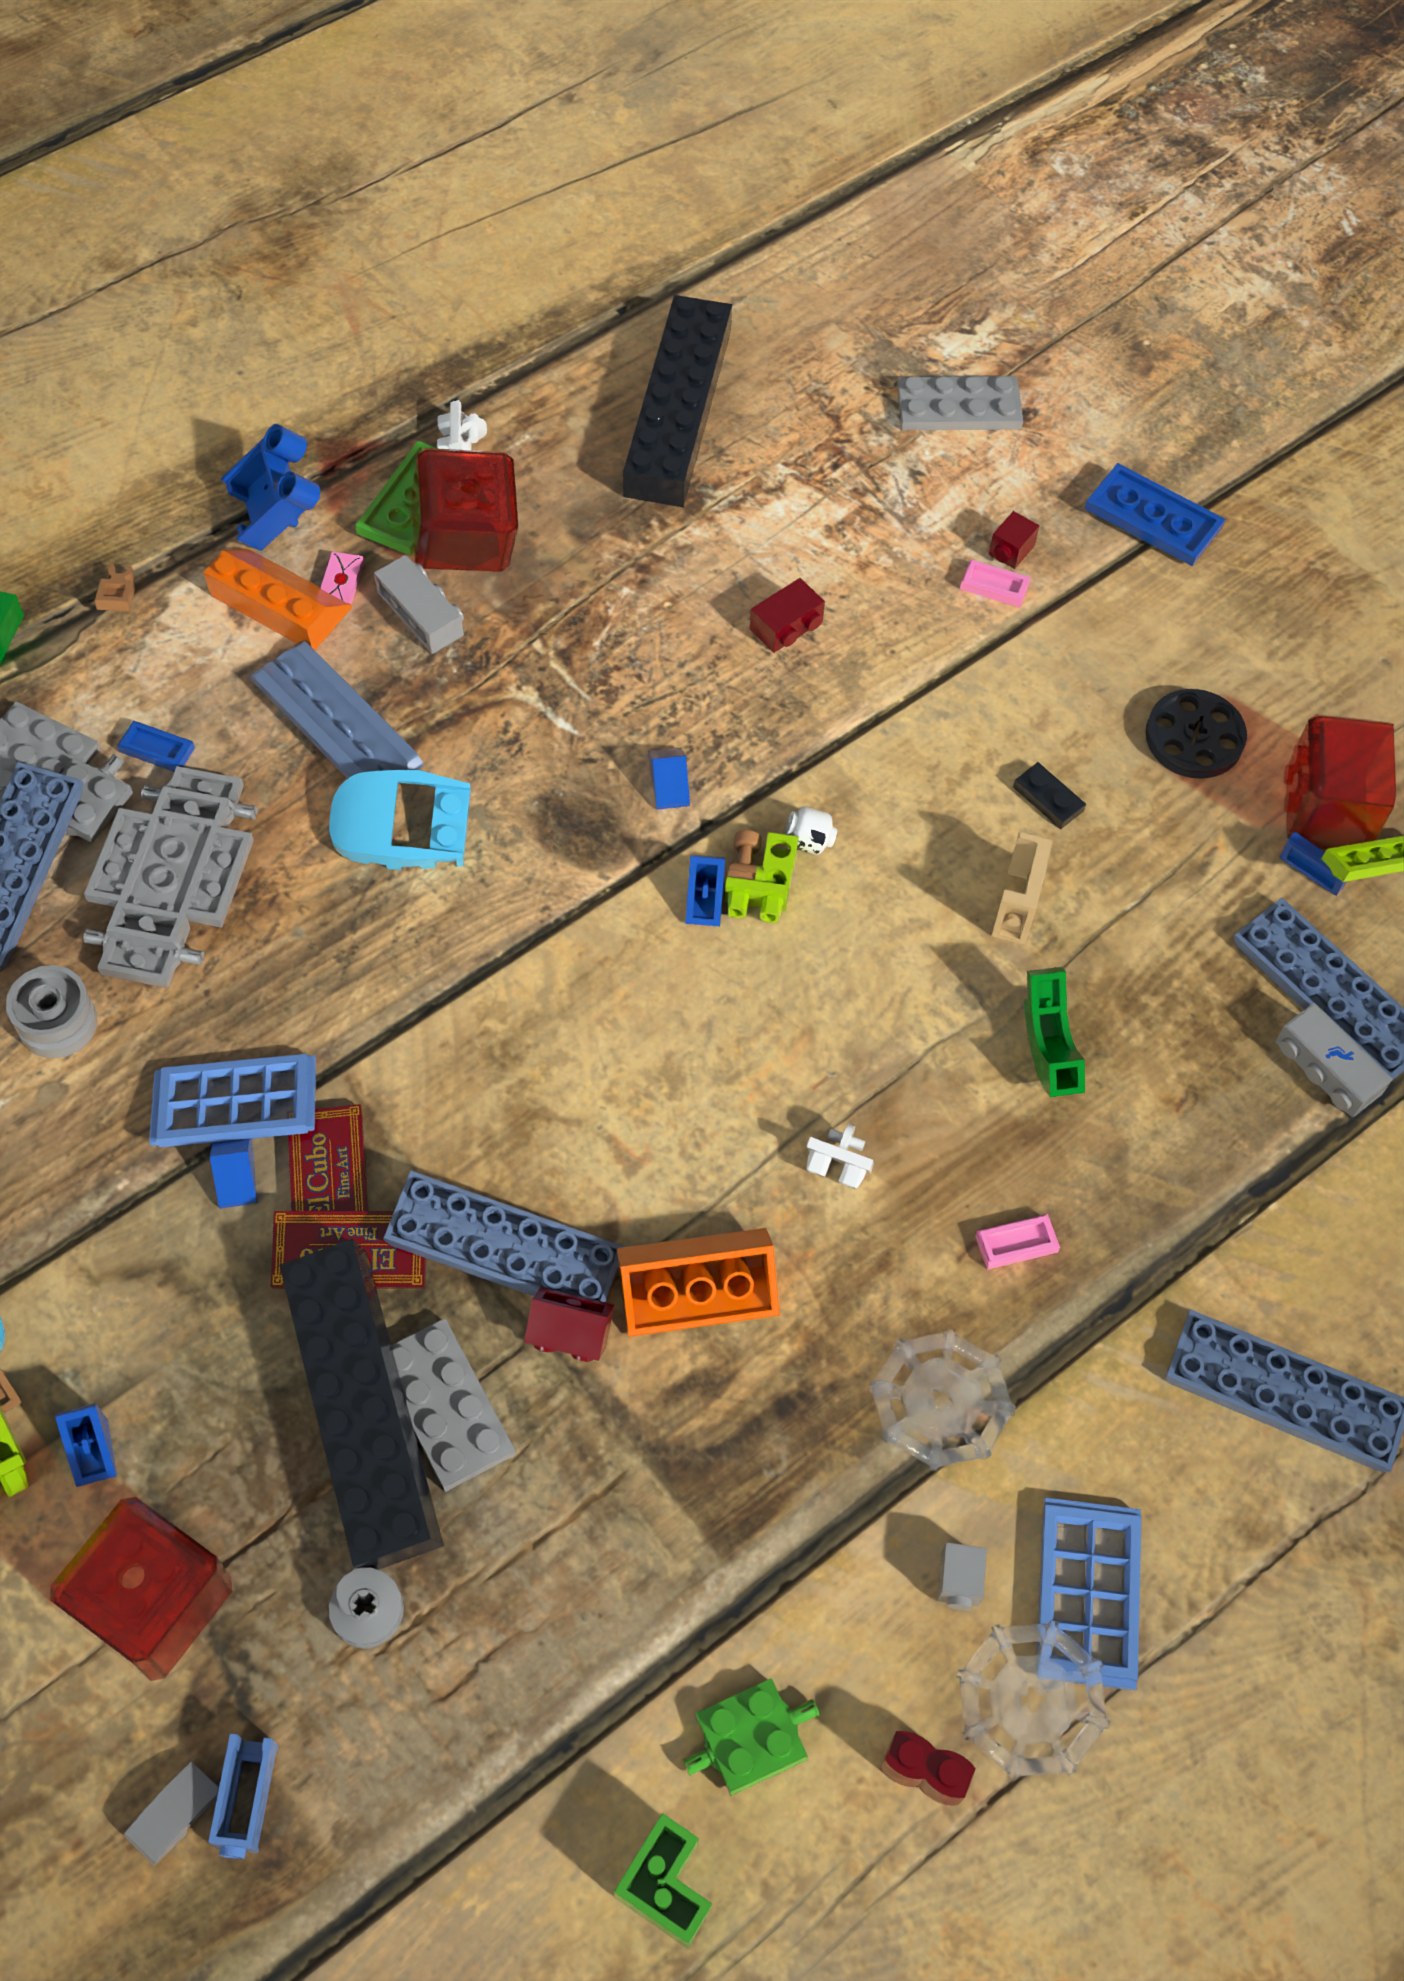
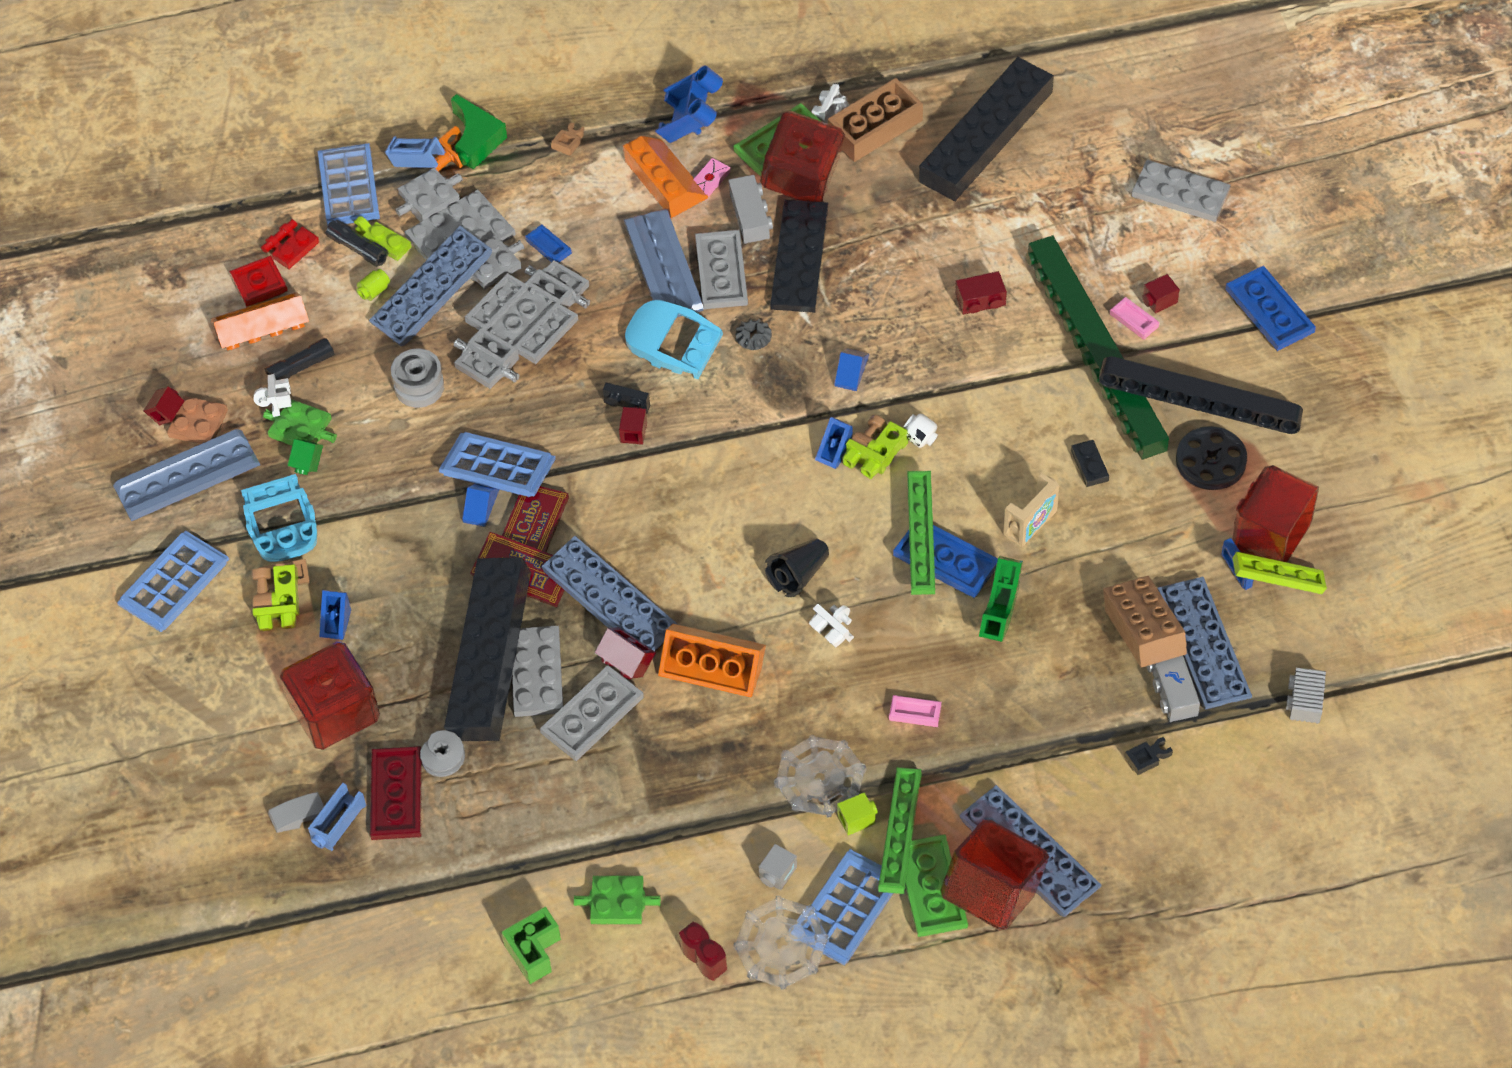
camera: 30 degrees right, 5 degrees down
none -> dark red tile [370,746,422,840]
none -> light grey plate [540,665,644,761]
none -> black plate [603,382,650,414]
none -> dark red brick [619,407,647,445]
none -> light grey plate [695,230,748,310]
none -> dark grey gear [736,318,772,350]
none -> black cone [765,539,829,598]
none -> black plate [770,200,828,313]
none -> medium nougat brick [827,78,923,162]
none -> lime brick [837,792,878,835]
none -> bright green tile [878,767,922,894]
none -> blue plate [893,525,998,599]
none -> bright green plate [905,834,968,937]
none -> bright green tile [907,471,935,595]
none -> clear red plate [940,820,1049,931]
none -> dark green brick [1026,235,1169,460]
none -> black beam [1099,356,1303,434]
none -> medium nougat brick [1103,575,1187,668]
none -> black plate [1125,737,1173,775]

